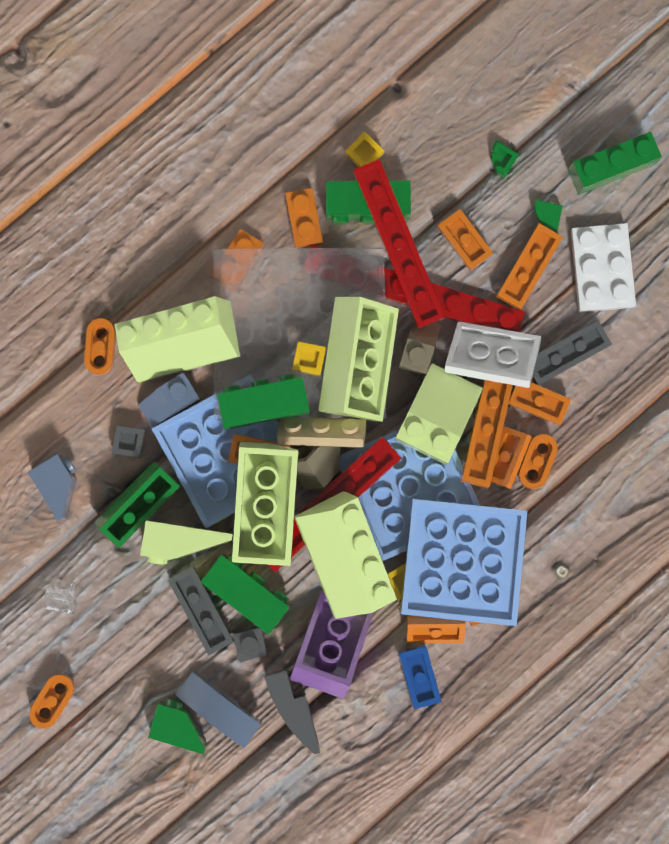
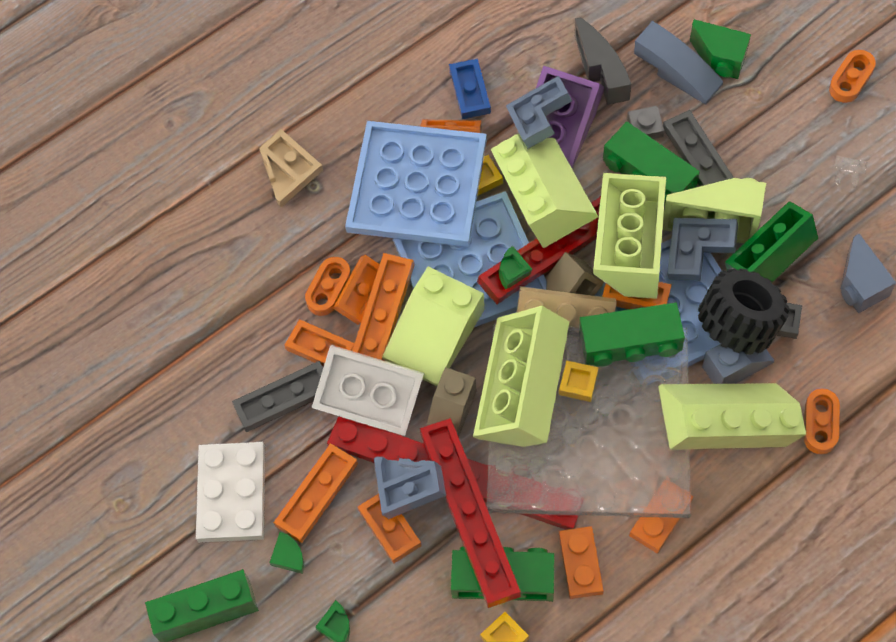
camera: 170 degrees left, 20 degrees down
none -> tan wing [259,129,323,207]
none -> sand blue wing [374,457,446,519]
none -> green tile [499,246,532,289]
none -> sand blue plate [506,76,572,149]
none -> sand blue plate [667,218,738,281]
none -> black tyre [698,268,789,354]

